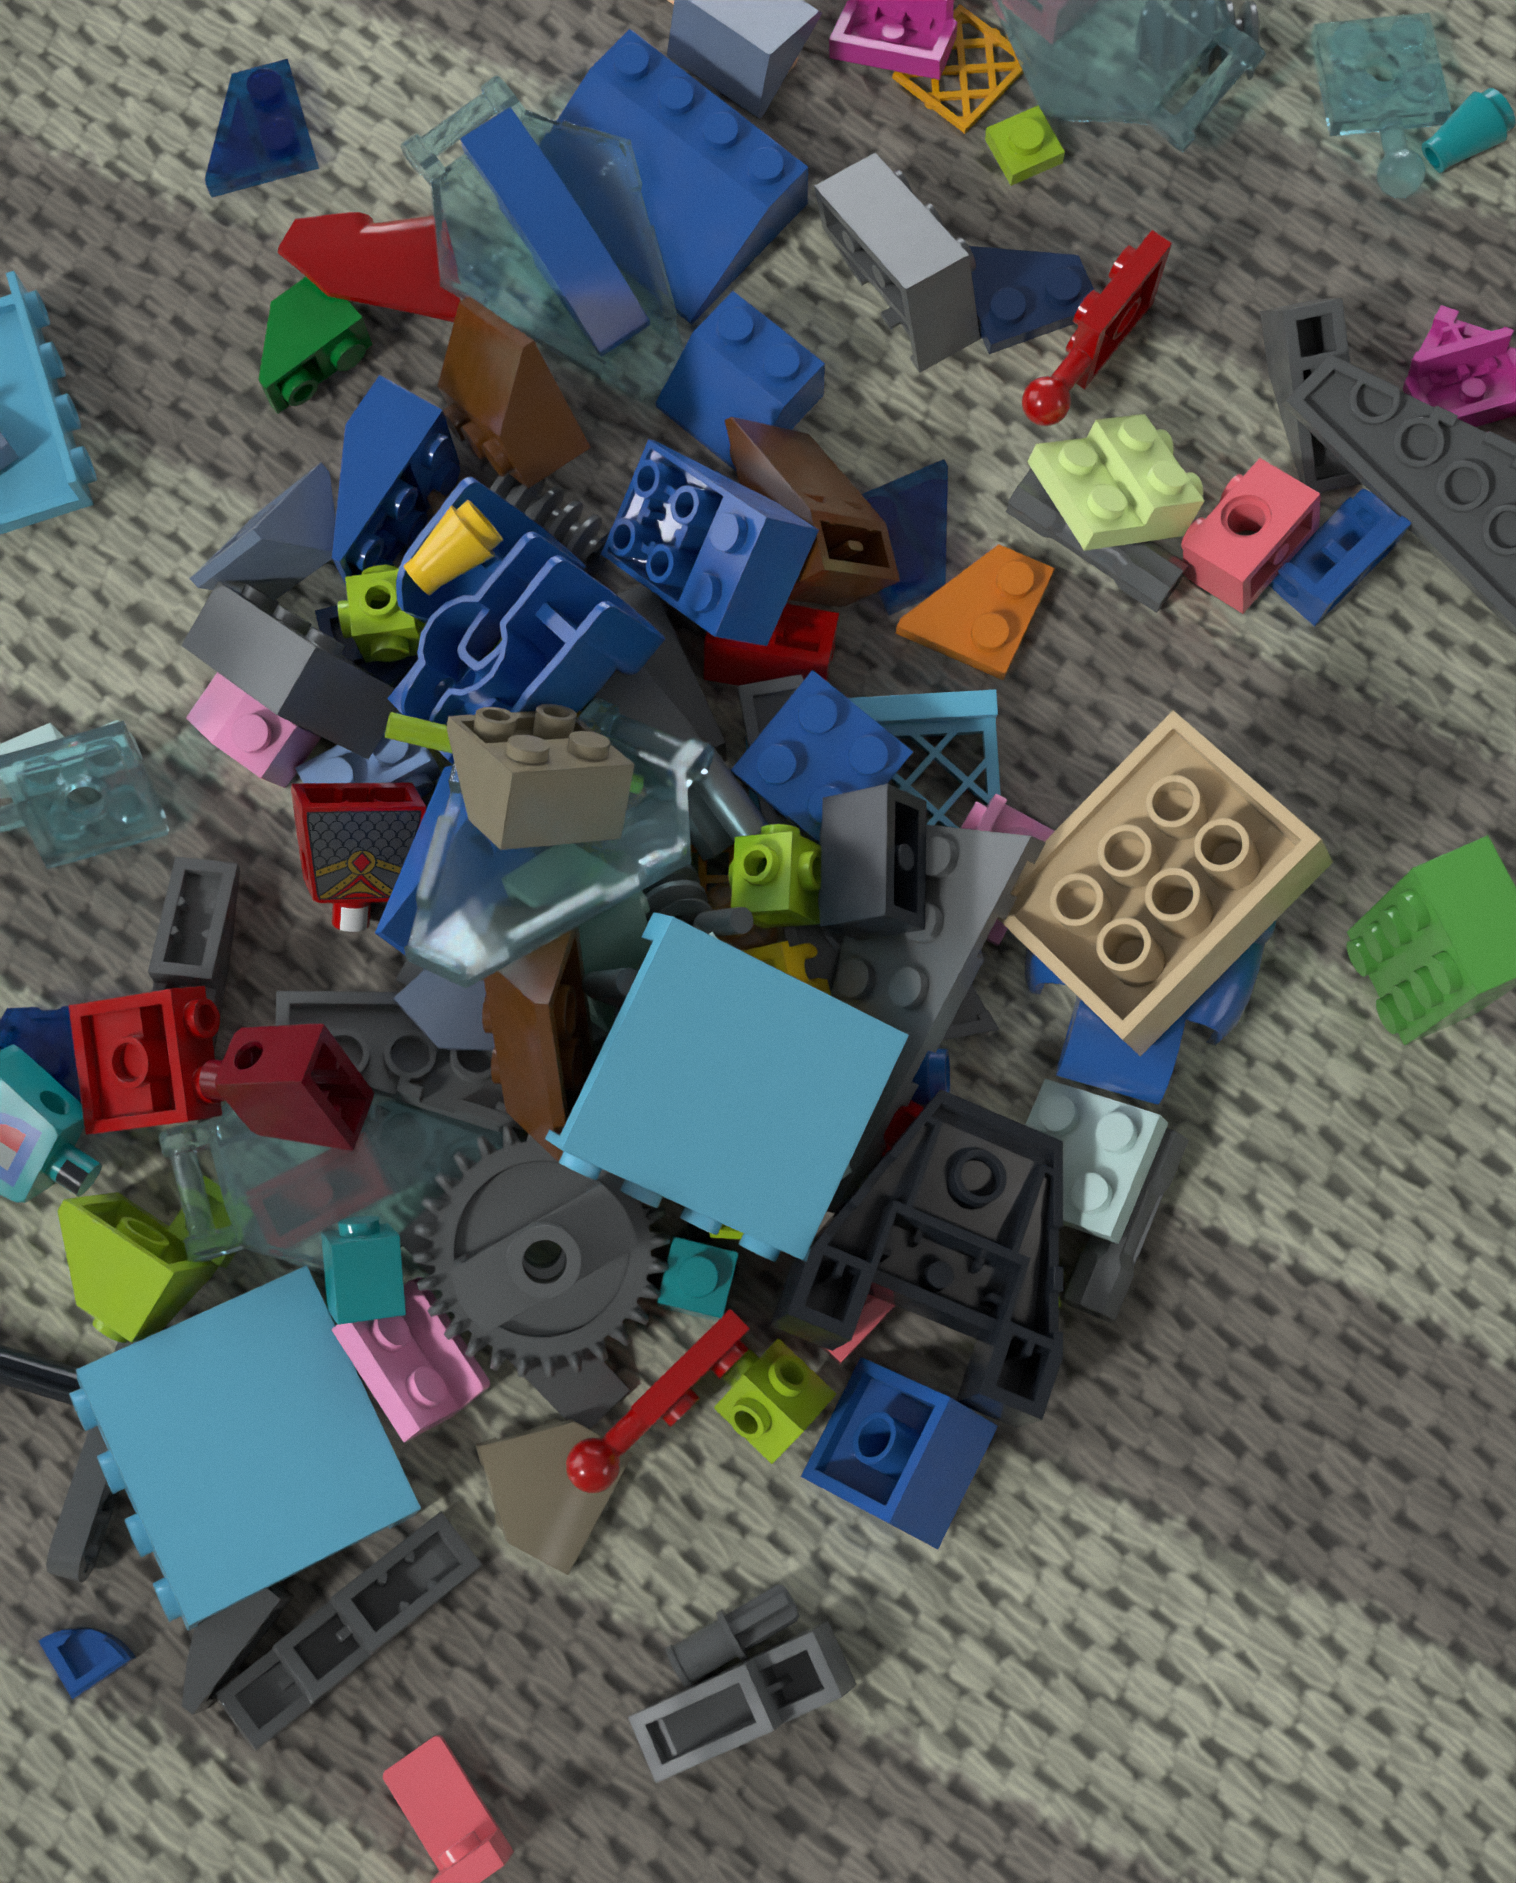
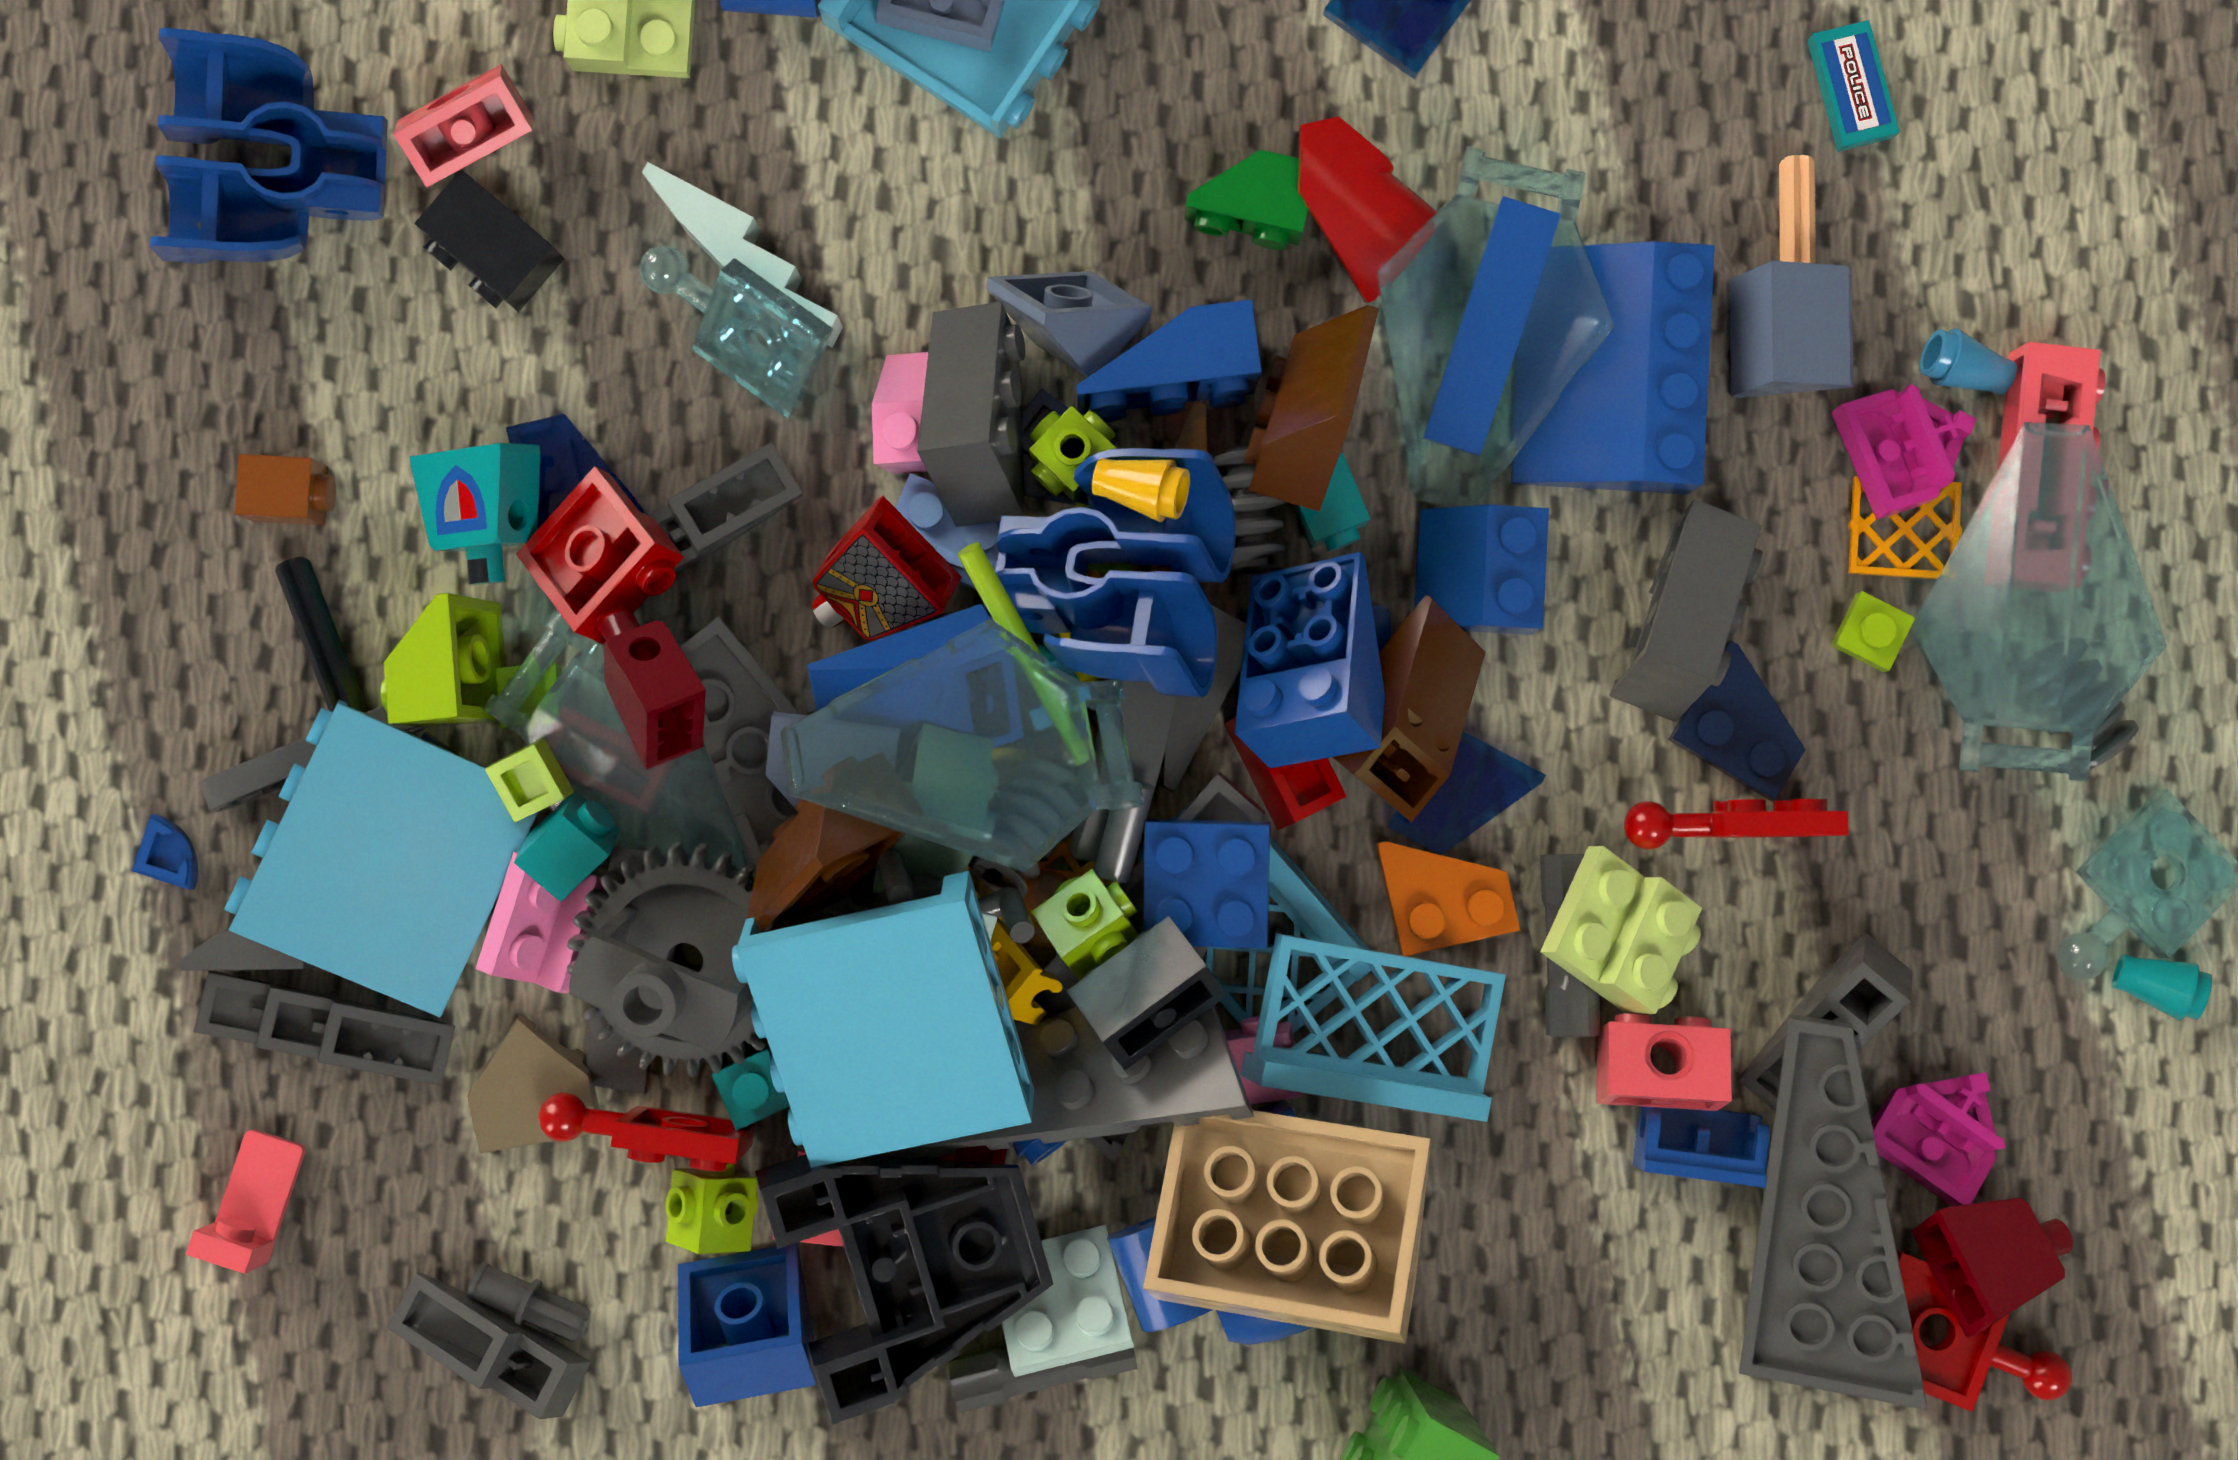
camera: 40 degrees right, 10 degrees up
dark tan slope [447,704,634,850] -> none
none -> lime plate [485,738,574,823]
none -> medium azure fence [1241,933,1506,1122]
none -> teal brick [1291,453,1371,552]

